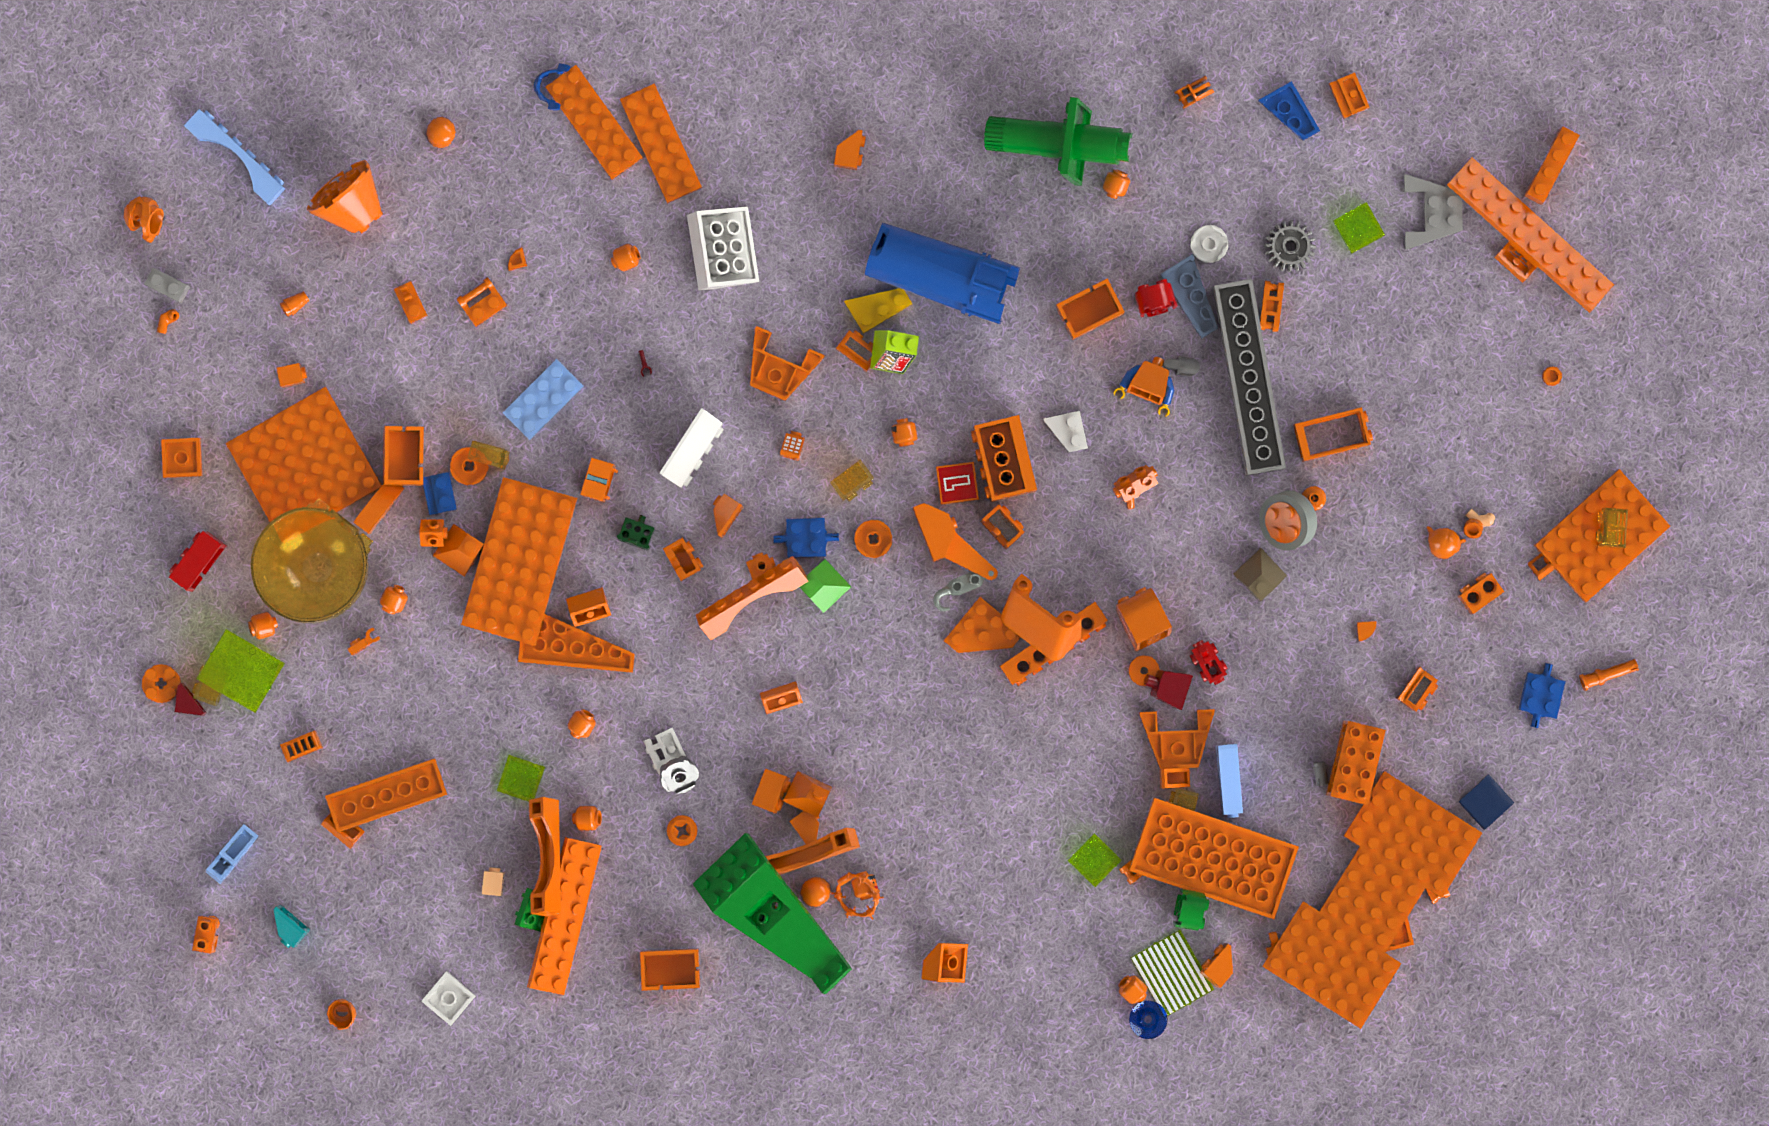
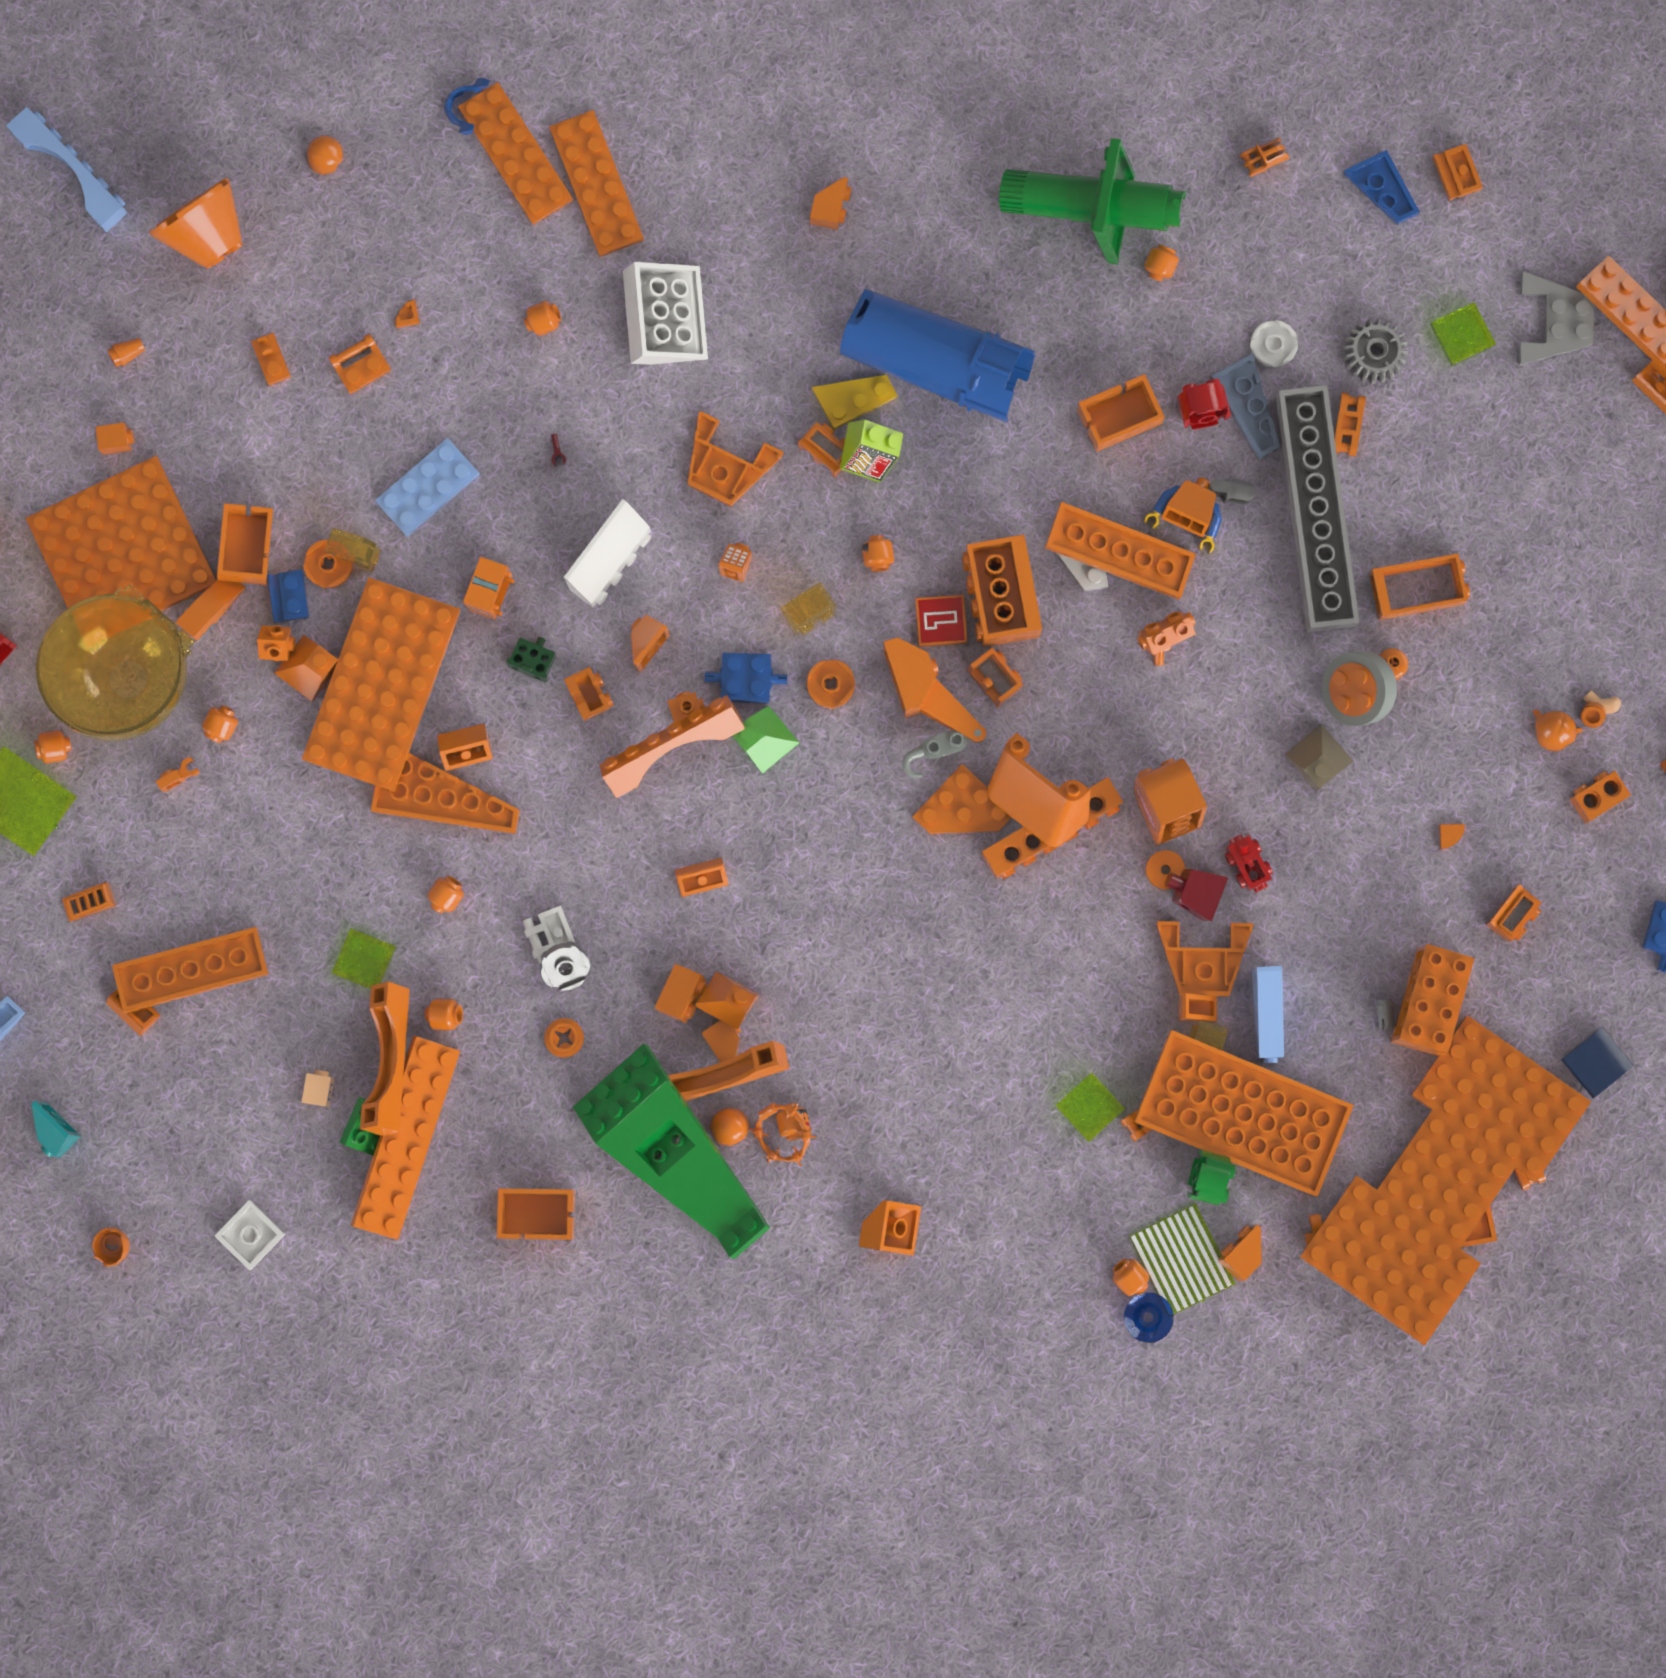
camera: 10 degrees right, 5 degrees down
none -> orange plate [1044,502,1196,600]

